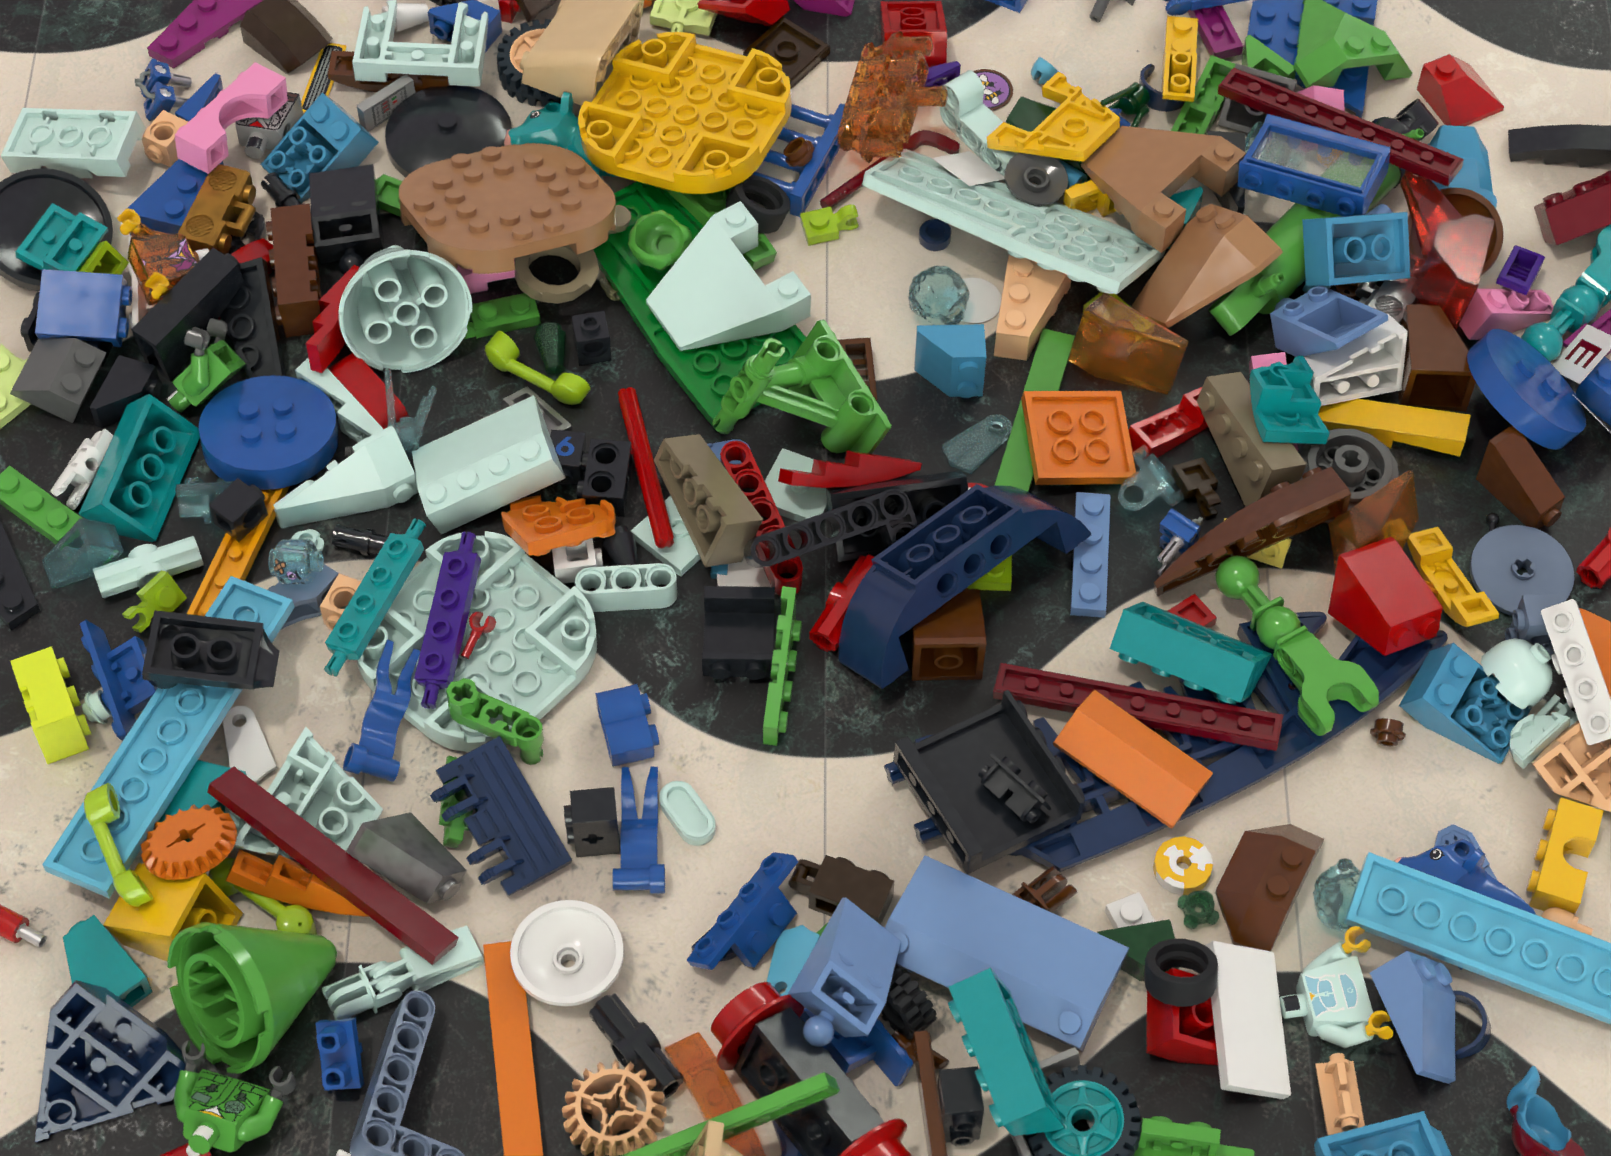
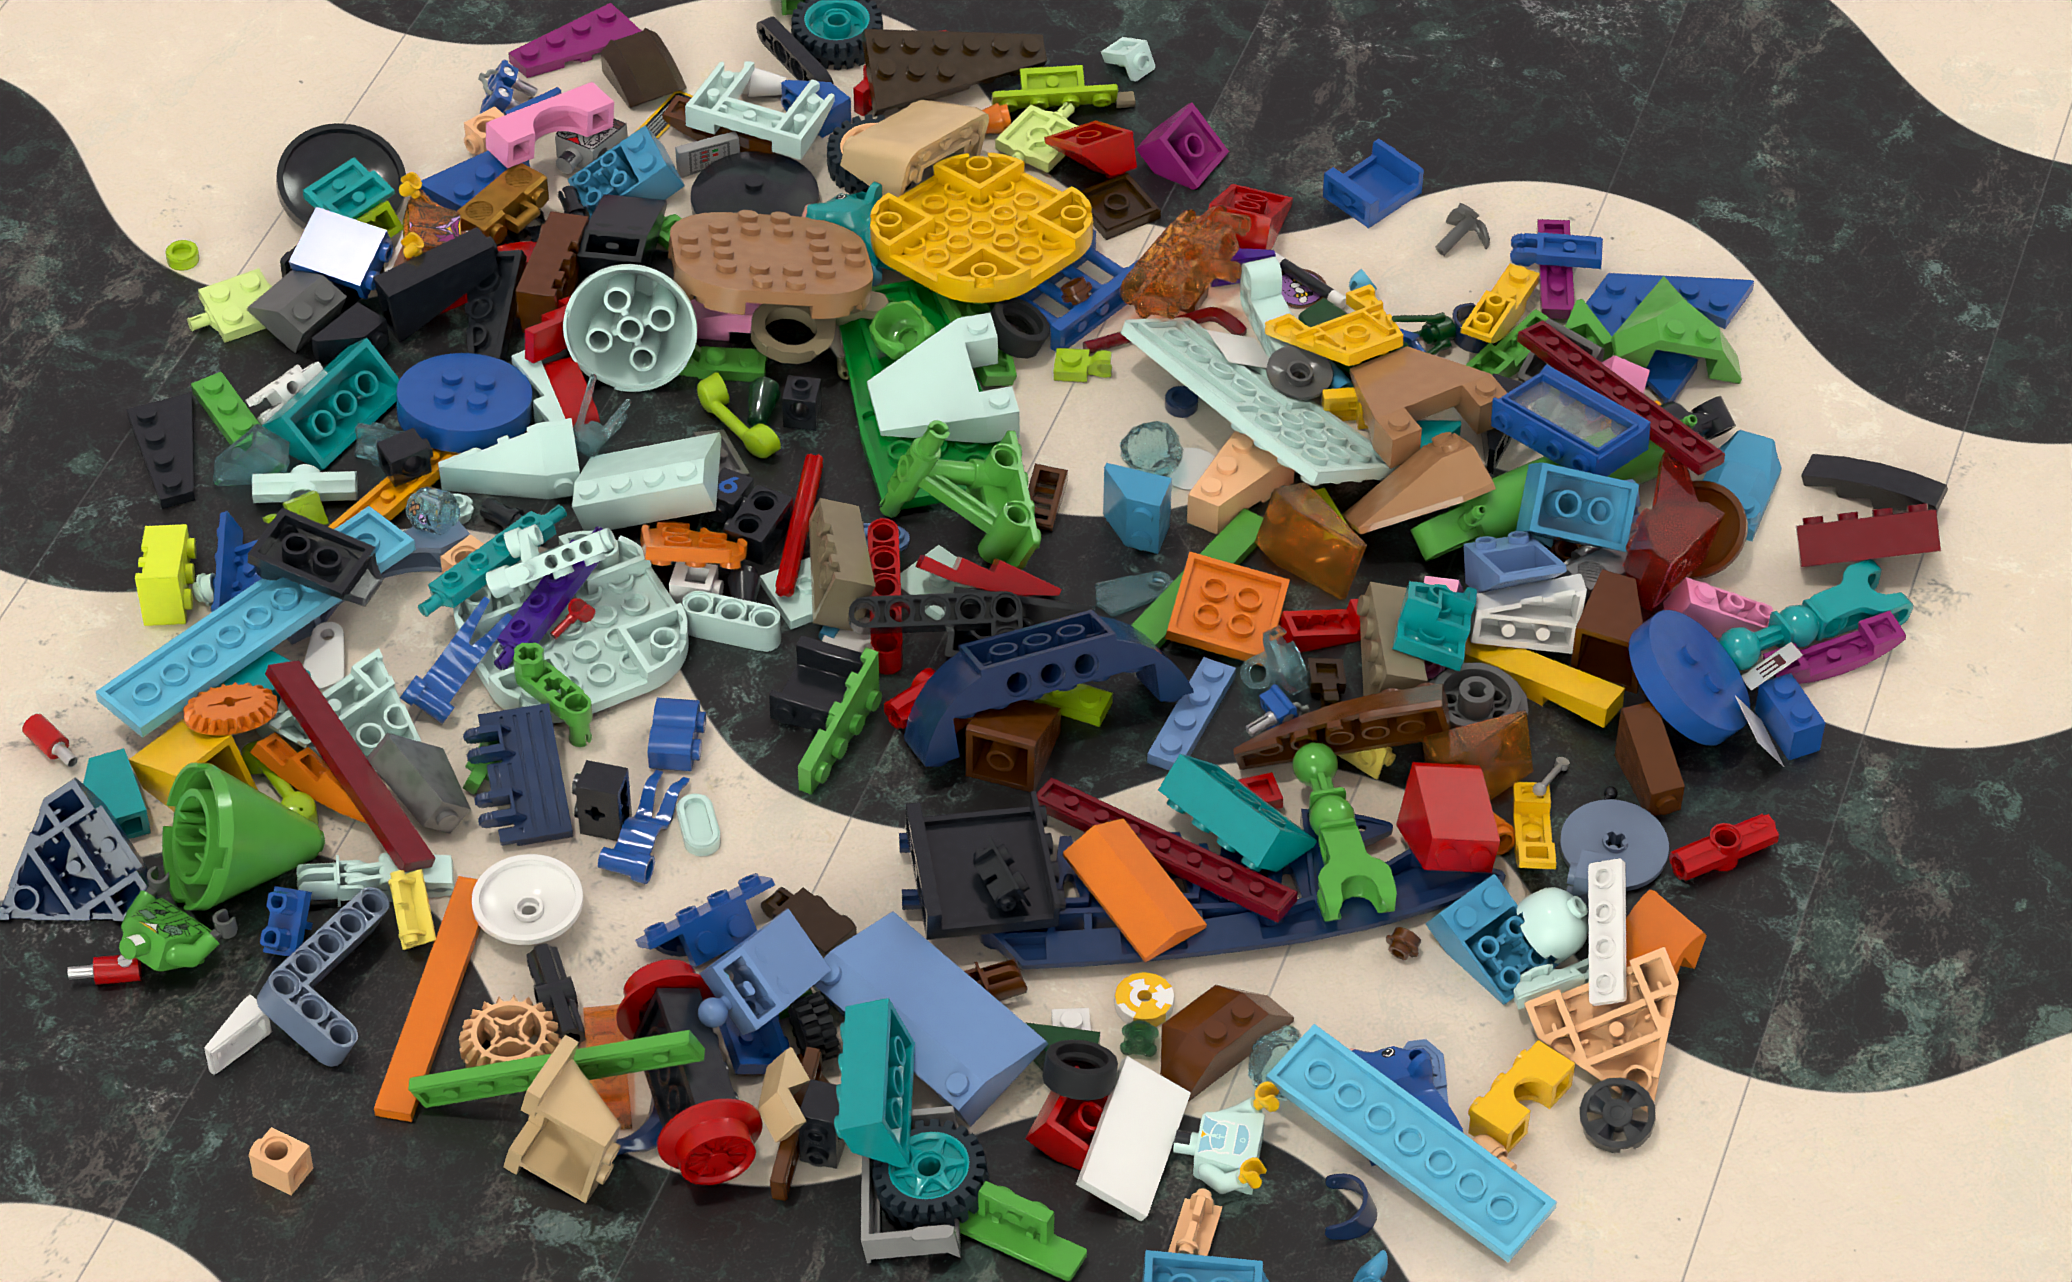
camera: 20 degrees right, 10 degrees down
light aqua piece [1,108,146,179] -> none
lime piece [84,782,153,907] -> none
bright green torso [168,318,246,413] -> none
medium blue slope [1370,951,1455,1084] -> none
red slope [1417,54,1504,126] -> none
dark purple slope [1496,245,1545,295] -> none
none -> light yellow hinge [388,869,436,950]
none -> light aqua piece [486,524,616,598]
none -> tan slope [757,1047,810,1143]
none -> black bar [1275,252,1346,309]
none -> light grey hinge [1532,757,1570,797]

